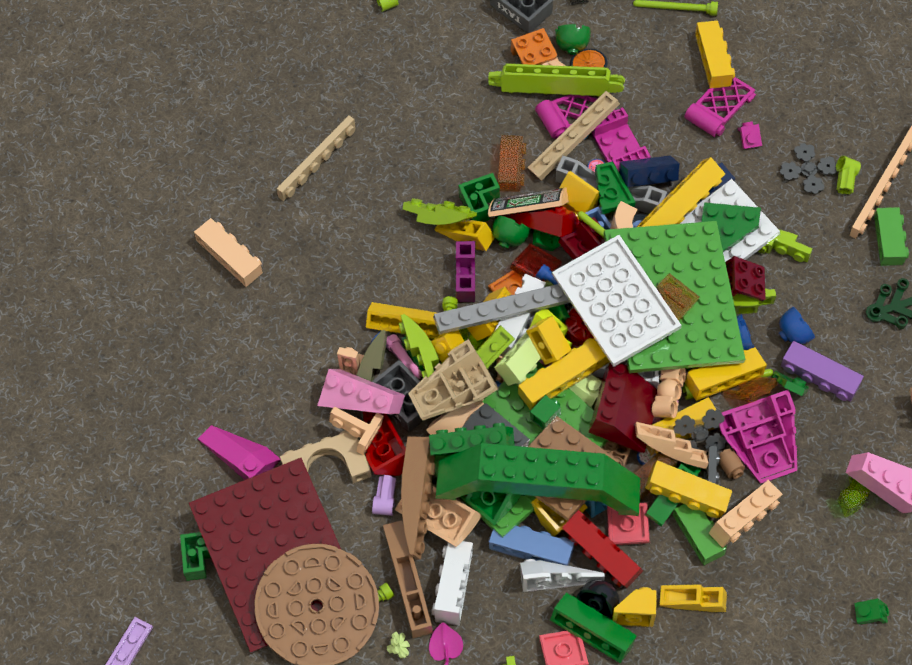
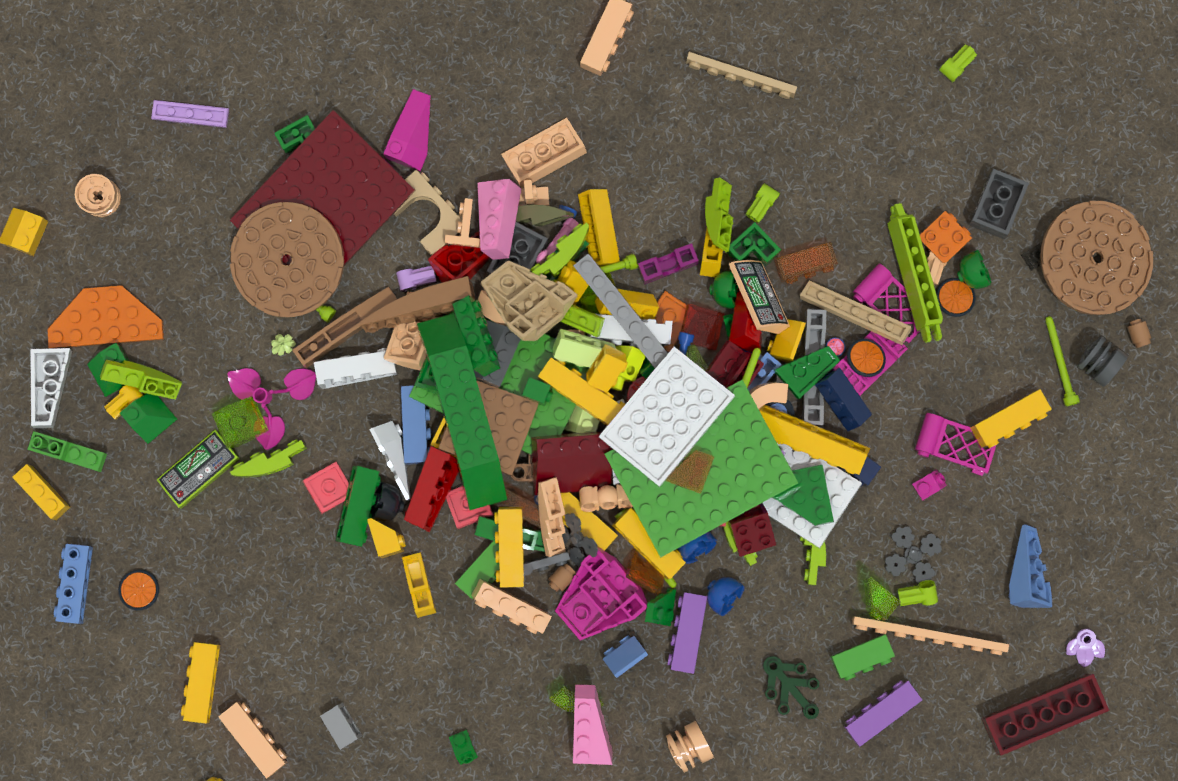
camera: 70 degrees right, 20 degrees up
none -> light nougat slope [501,118,587,189]
none -> medium blue slope [603,635,648,678]
none -> lime piece [745,183,780,224]
none -> orange wheel [847,339,886,377]
none -> clear neon green slope [864,577,901,621]
none -> medium blue wedge [1009,525,1052,608]

